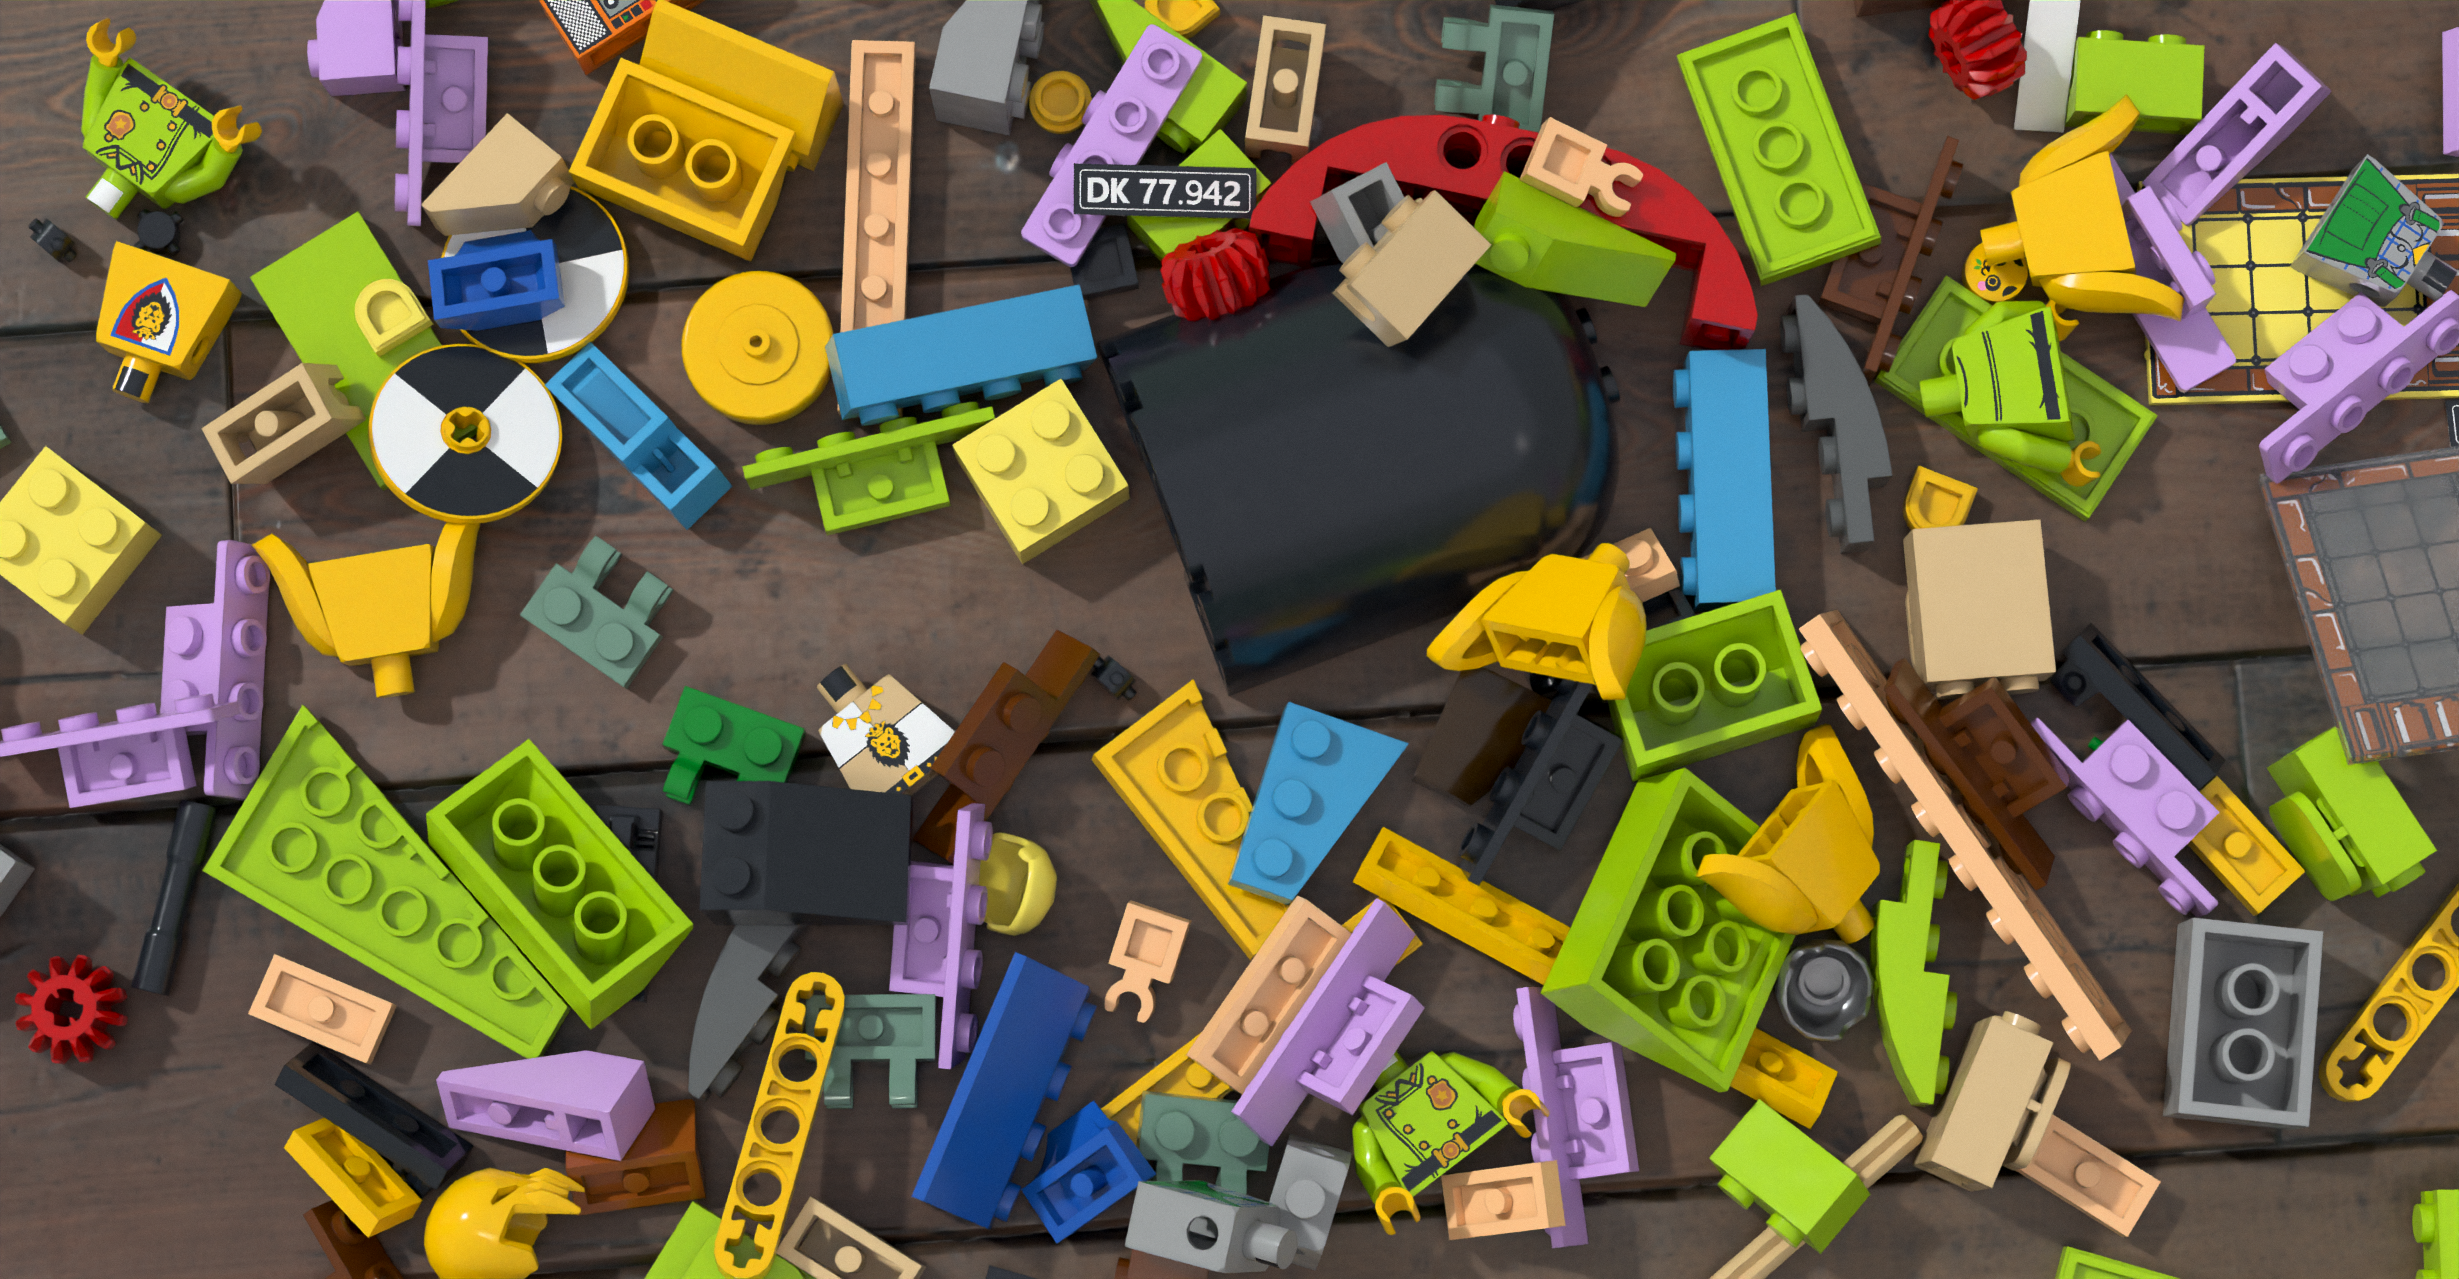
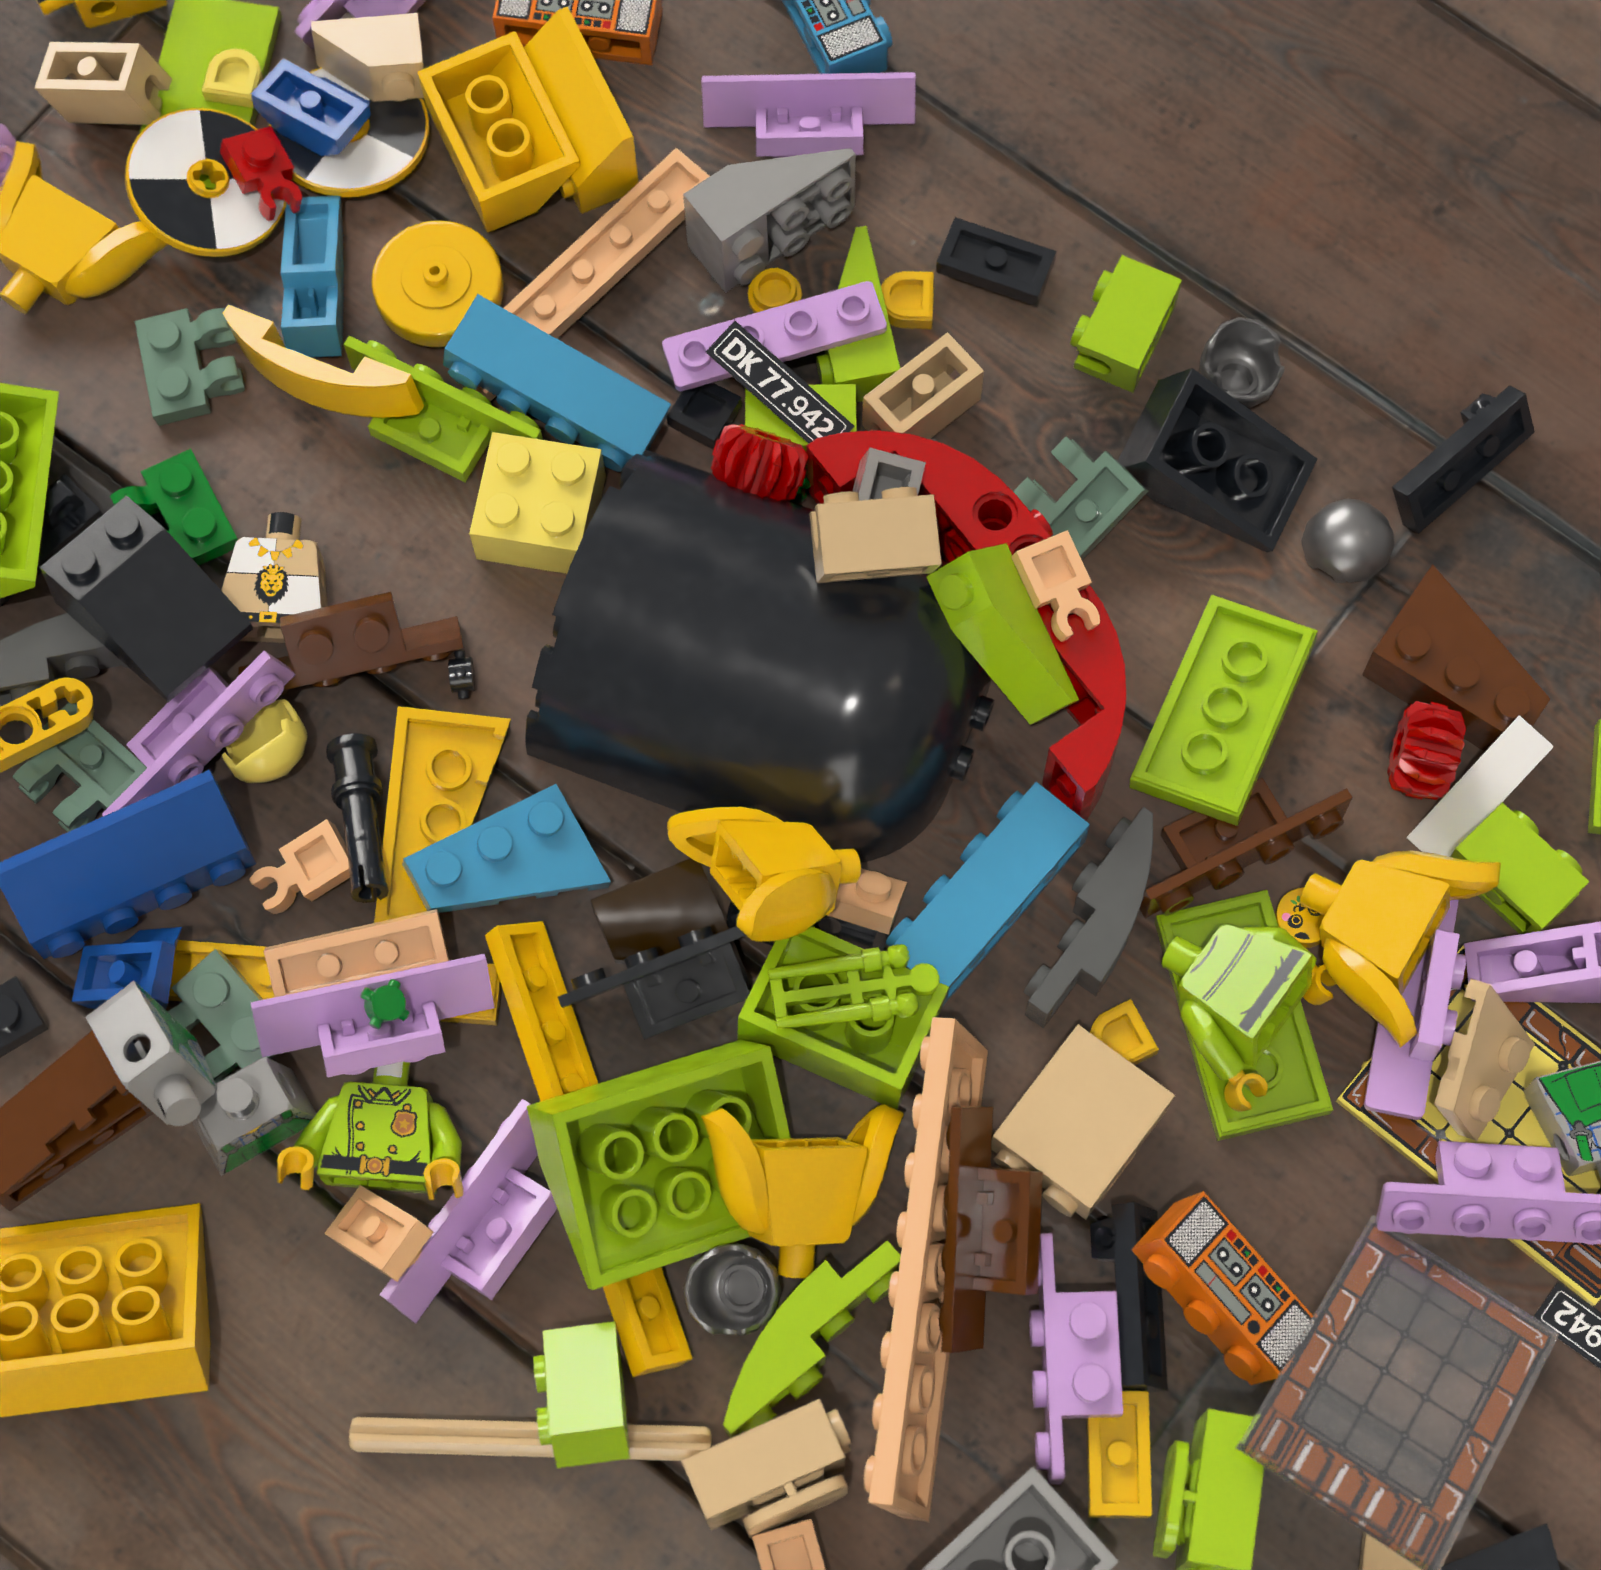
camera: 45 degrees right, 10 degrees down
none -> red plate [220,126,302,221]
none -> yellow slope [223,305,424,418]
none -> black pin [326,733,389,903]
none -> green piece [360,979,410,1029]
none -> lime piece [768,944,939,1029]
none -> brick [1131,1191,1316,1385]
none -> tan wing [1434,978,1535,1141]

